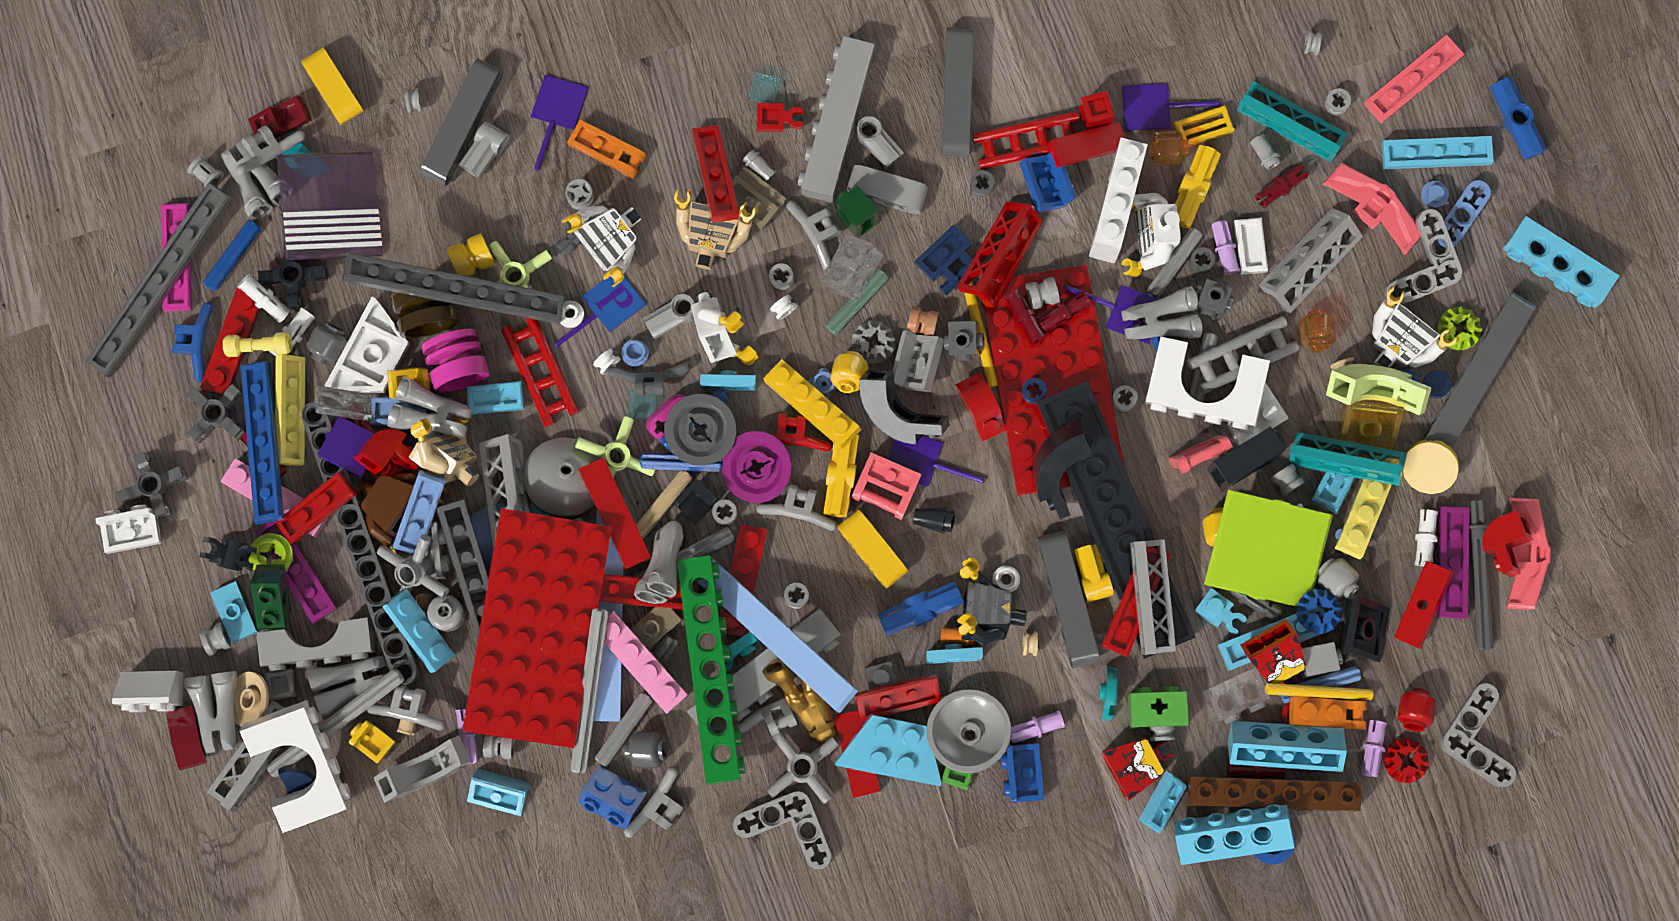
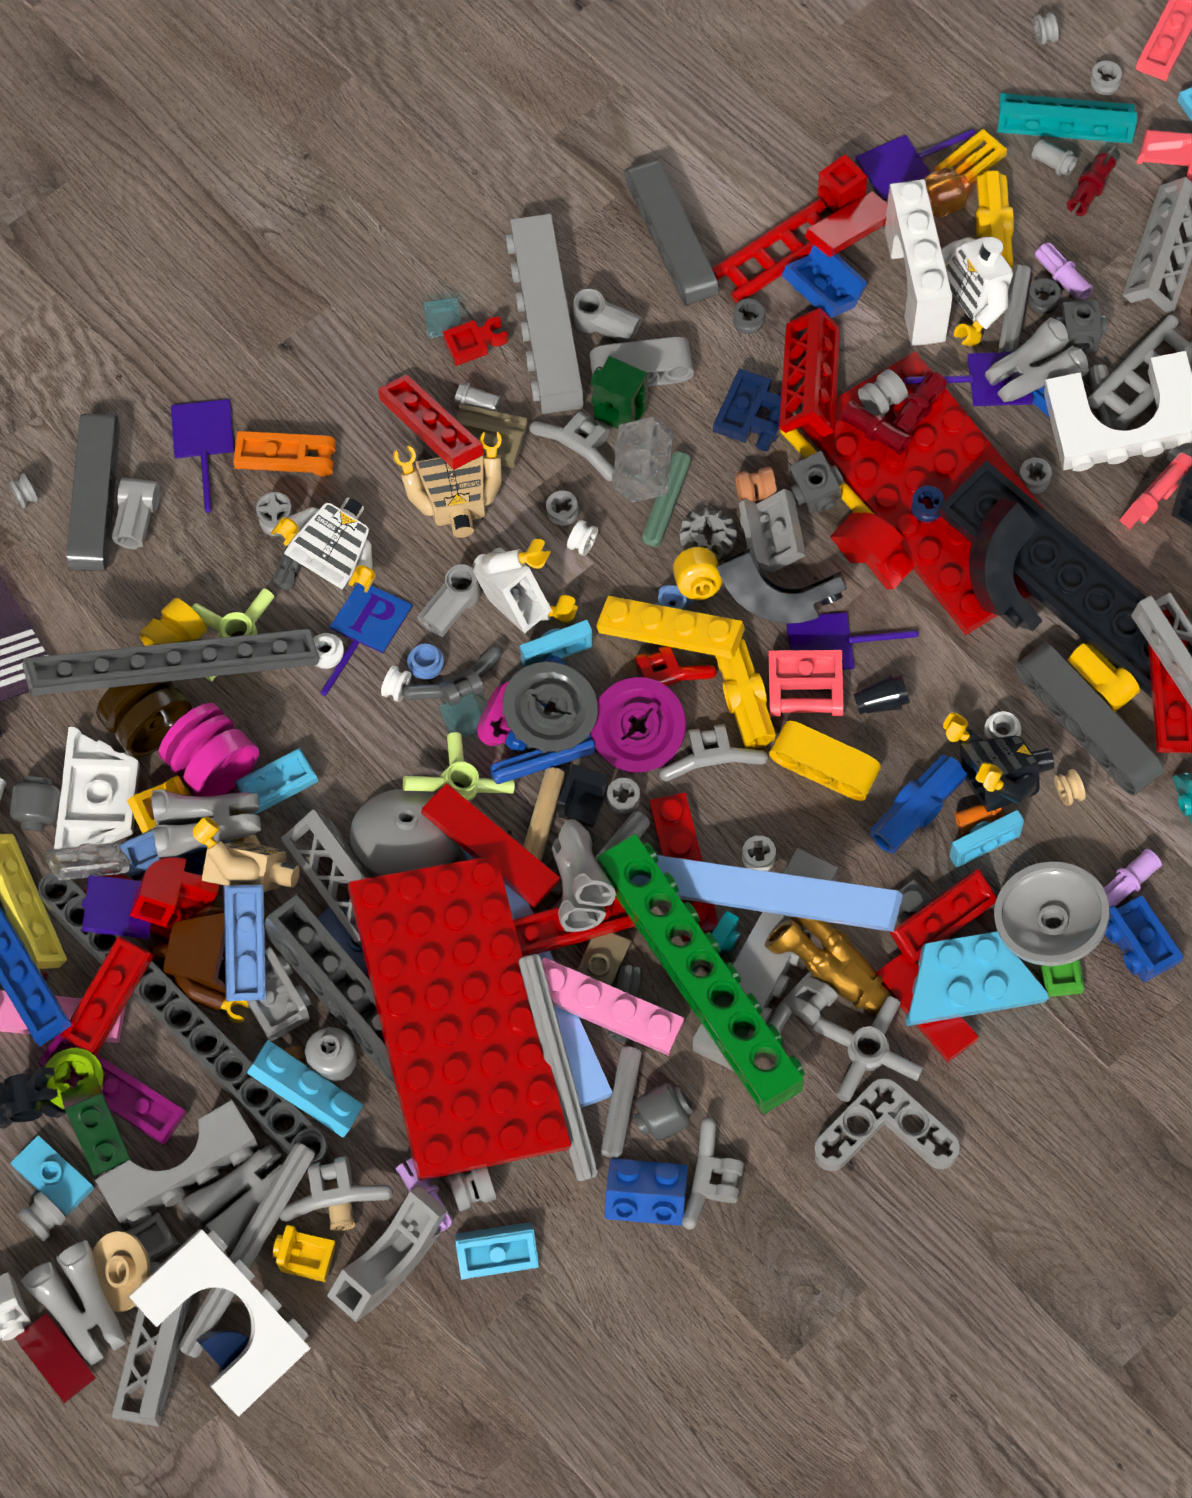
camera: 25 degrees left, 15 degrees down
light grey bar [377,534,449,598] -> none
red bar [501,318,580,428] -> none
white tile [1233,217,1268,275] -> none

